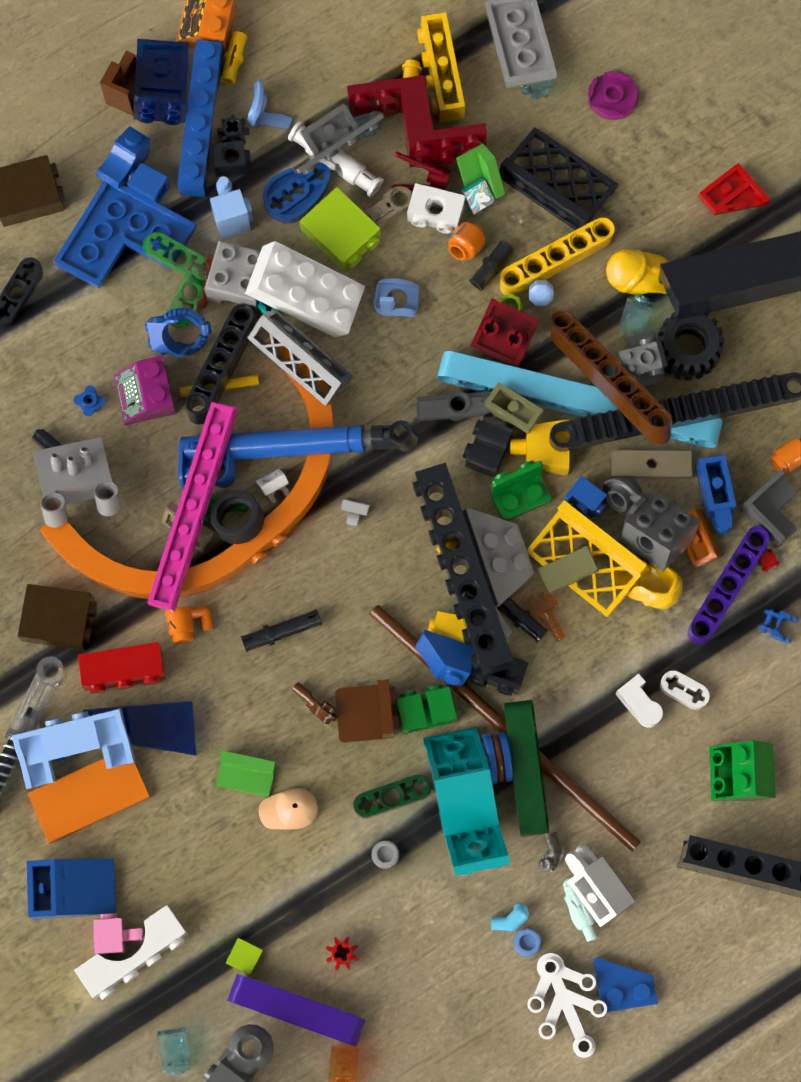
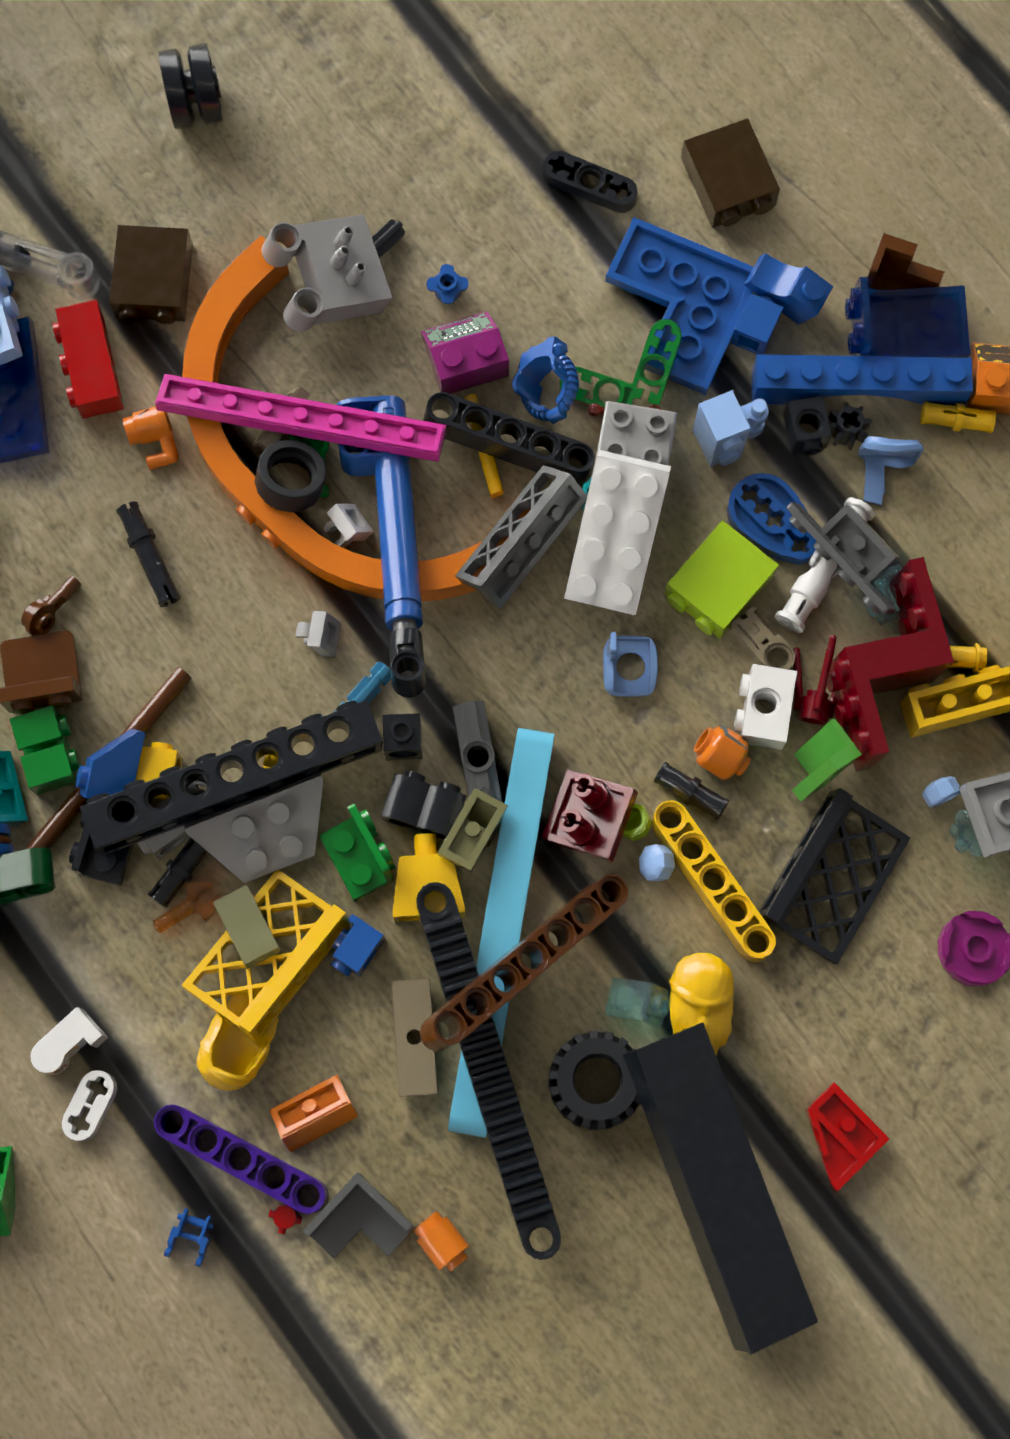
camera: 85 degrees right, 0 degrees up
tile [460,178,495,215] -> none
dark grey brick [602,477,700,571] -> none
dark grey tile [619,331,668,387] -> none
blue hinge [695,455,736,536] -> none
none -> dark azure axle [334,661,391,712]
none -> black brick [383,713,423,761]
none -> light blue tile [922,776,961,808]

